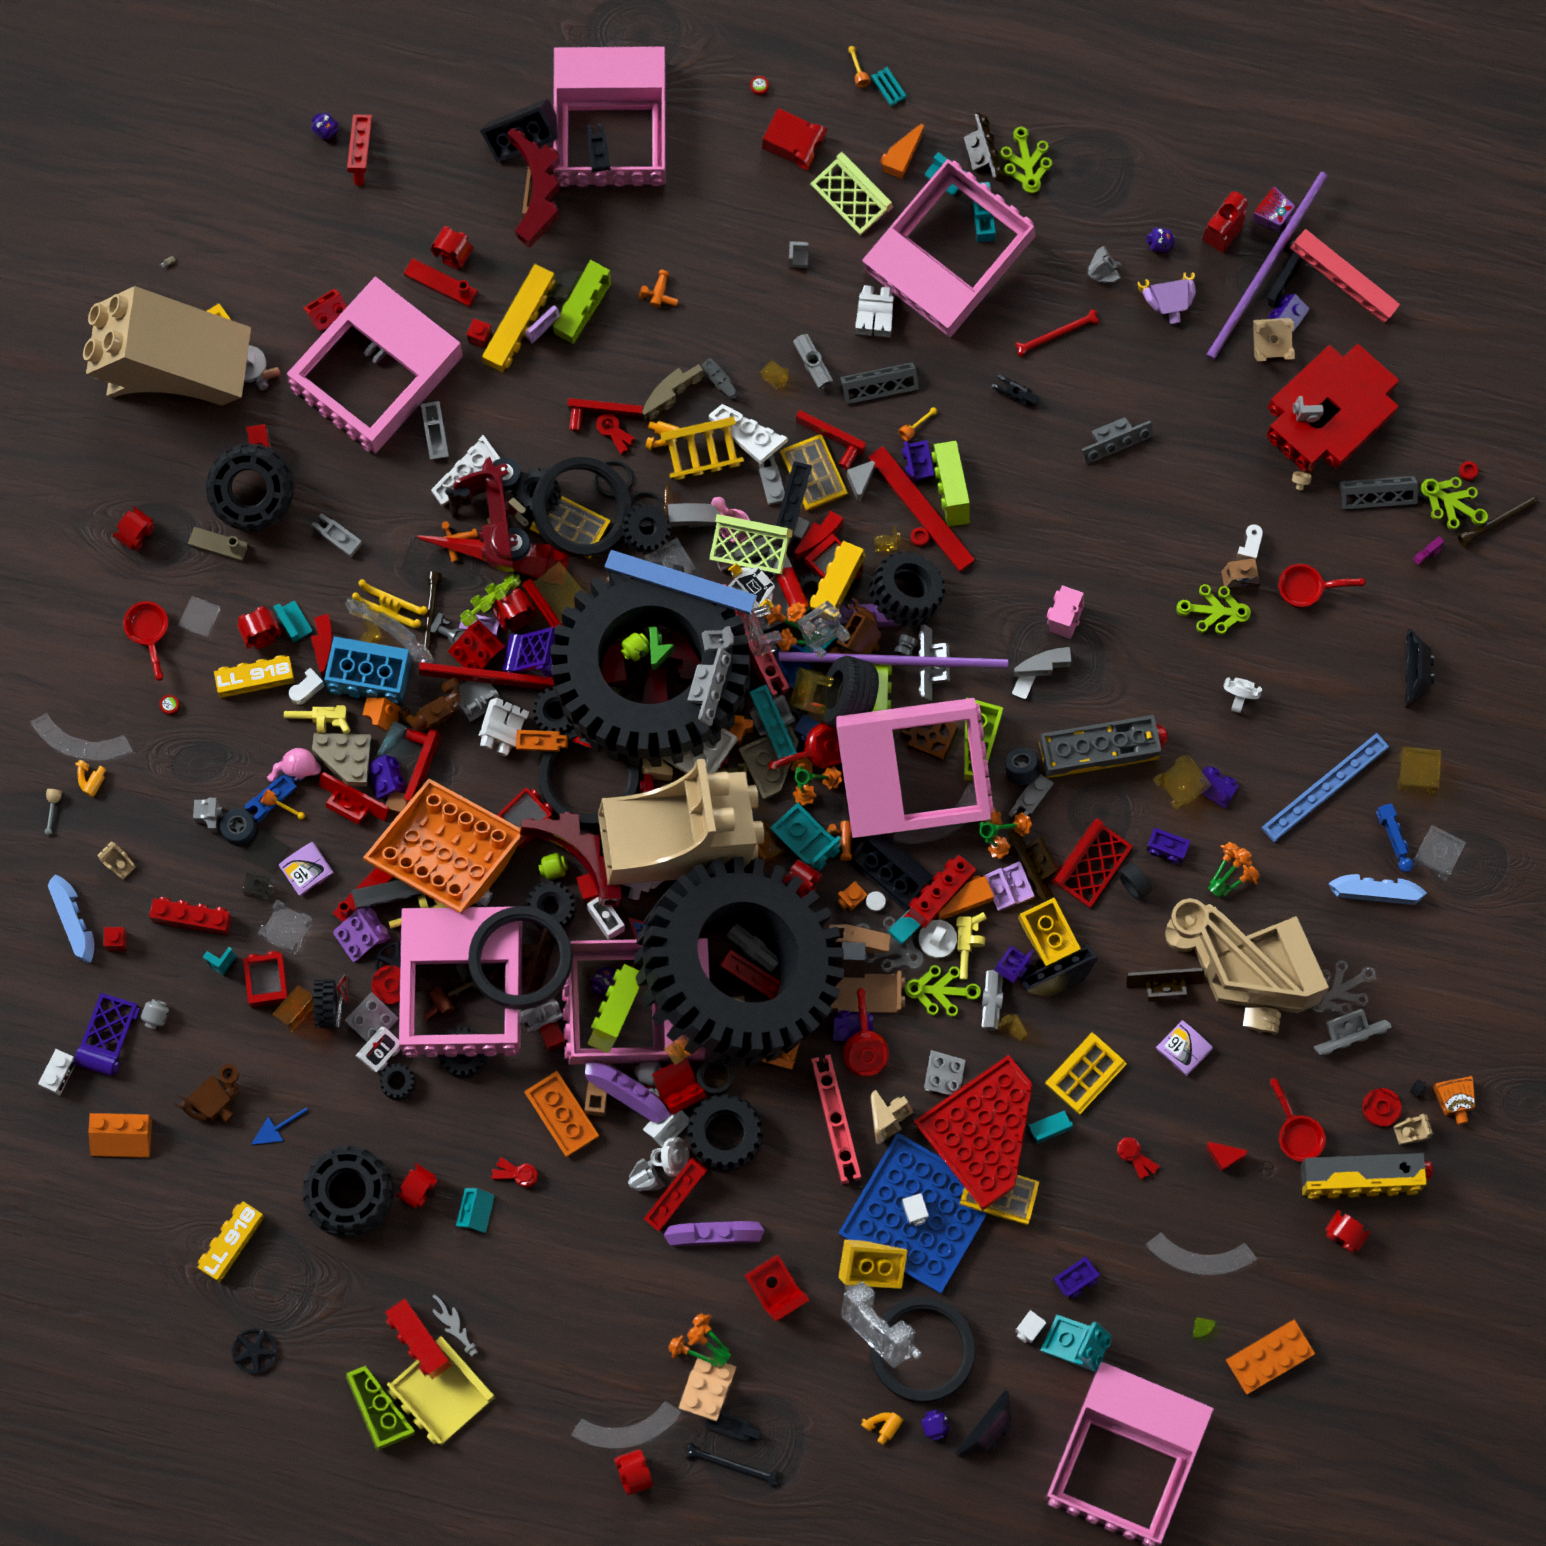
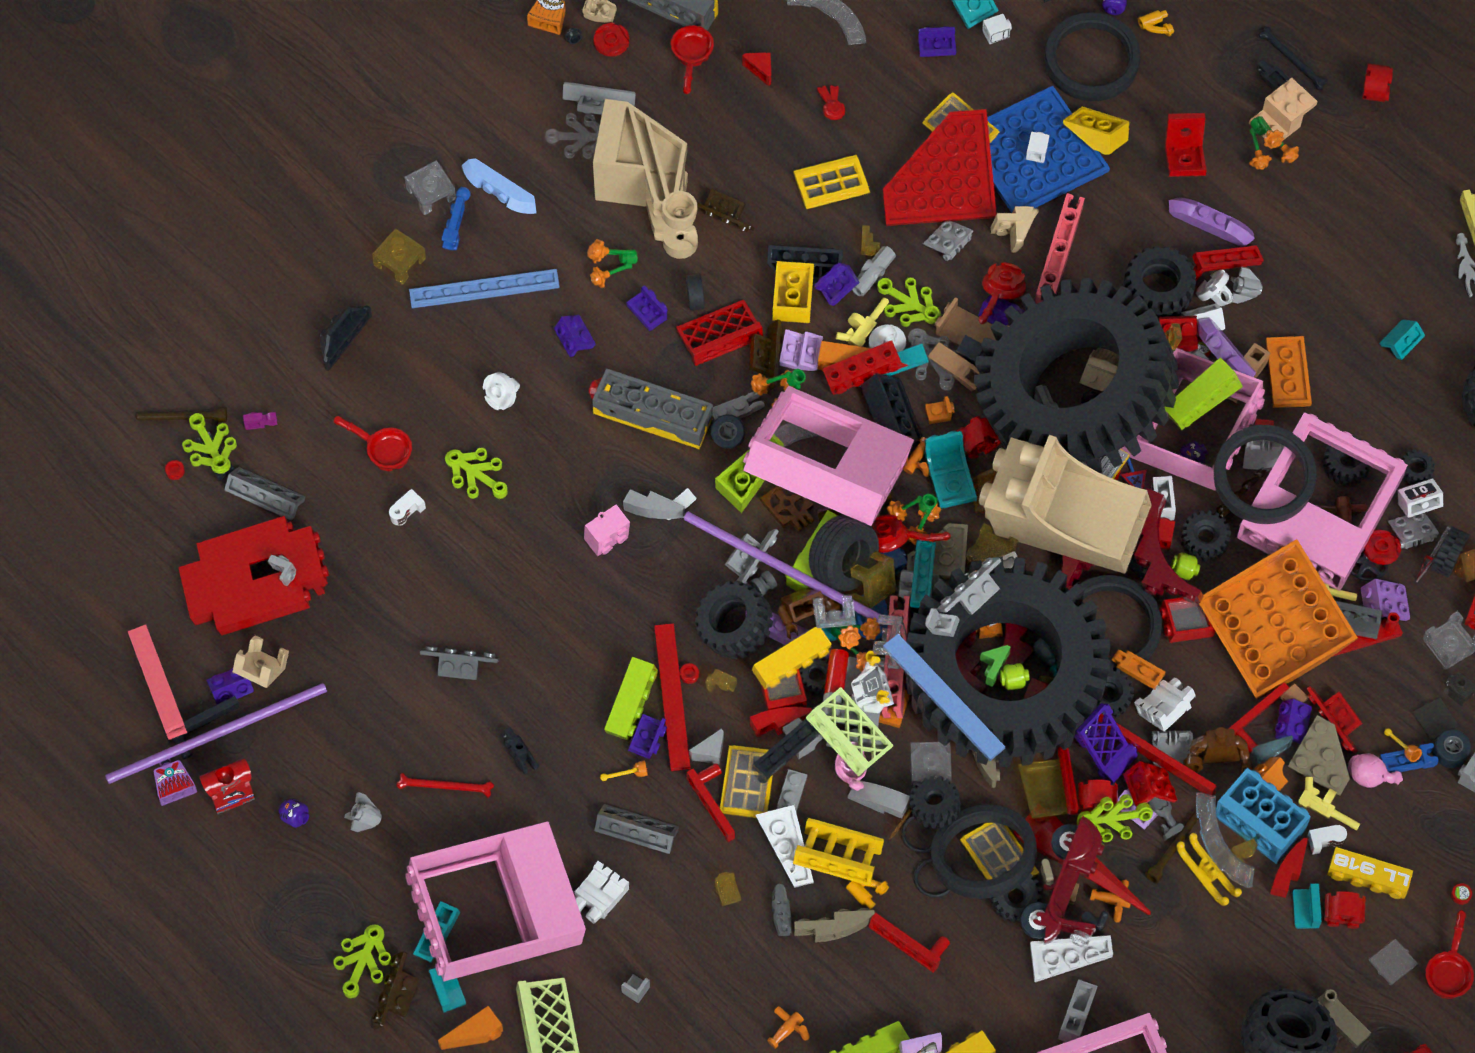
camera: 150 degrees left, 10 degrees down
slope [278,842,334,896] -> none
light grey hinge [311,513,363,558] -> none
red brick [395,1163,437,1209] -> none
red piece [491,1157,539,1188] -> none
clear tile [571,1401,682,1449] -> none
red piece [596,413,635,455] -> none
red piece [719,950,780,1000] -> none
light grey piece [793,334,833,389] -> none
clear brick [841,1281,922,1368] -> none
white tile [866,891,885,912] -> none
teal panel [1028,1110,1073,1144] -> none
lavender torso [1138,273,1196,324] -> none
clear yellow panel [1153,755,1211,810] -> none
lavender slope [1156,1020,1213,1076] -> none
medium nougat torso [1221,558,1260,589] -> none
tan tile [1292,472,1312,490] -> none

